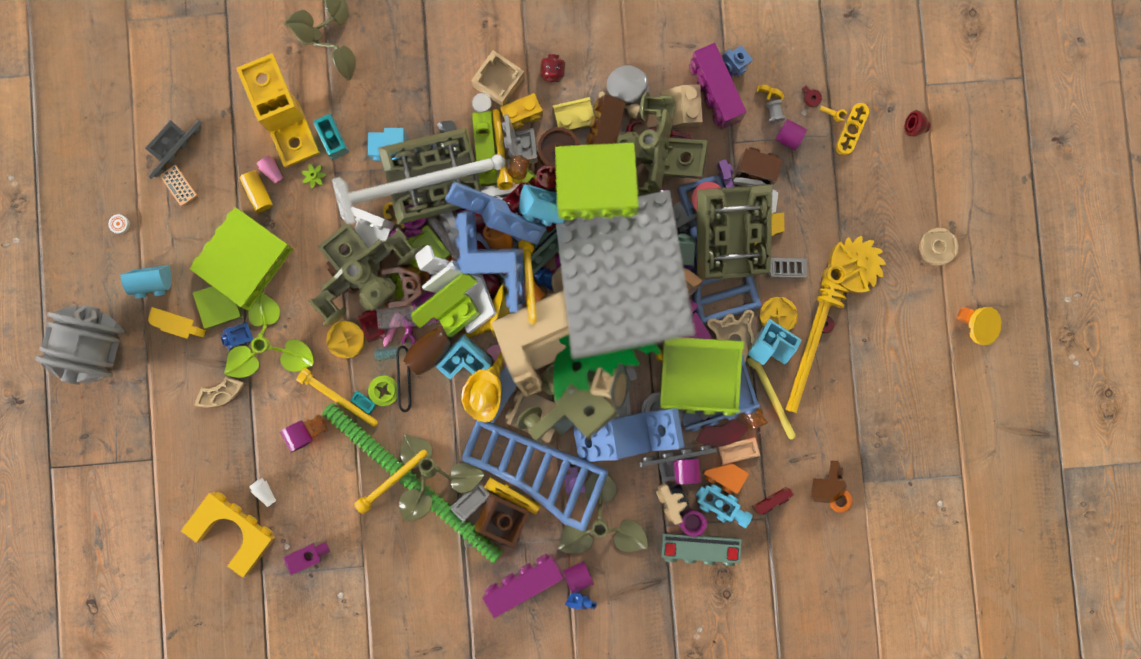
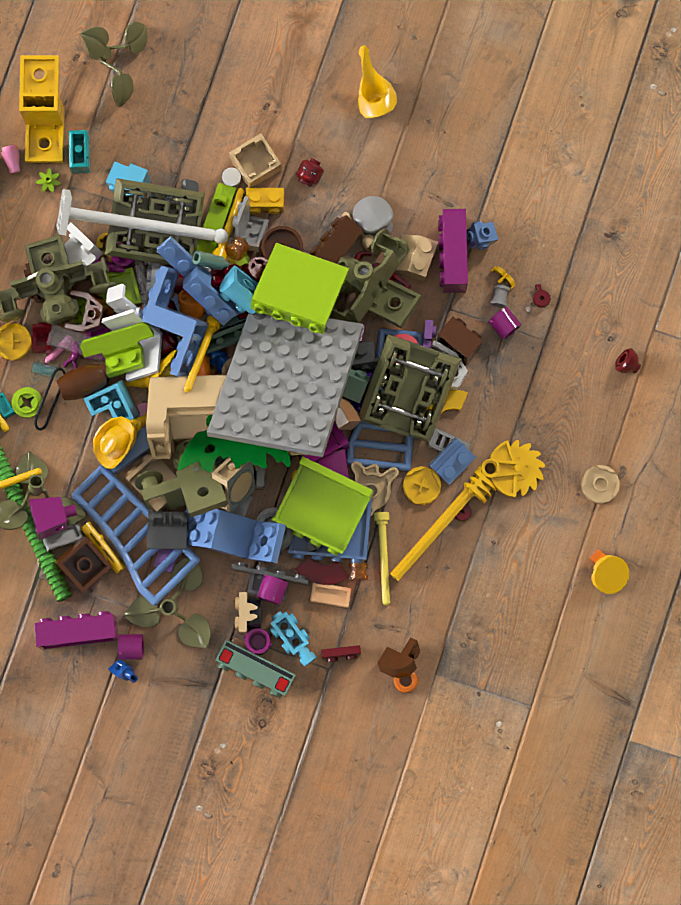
camera: 25 degrees right, 5 degrees down
light yellow plate [553,97,594,131] -> none
orange slope [702,463,749,495] -> none
medium azure brick [747,319,802,365] -> none
yellow hand [820,106,847,122] -> none
yellow beam [836,103,869,156] -> none
none -> magenta torso [29,497,77,540]
none -> dark grey hinge [147,511,187,550]
none -> sand green cylinder [192,251,229,270]
none -> medium blue plate [429,437,476,485]

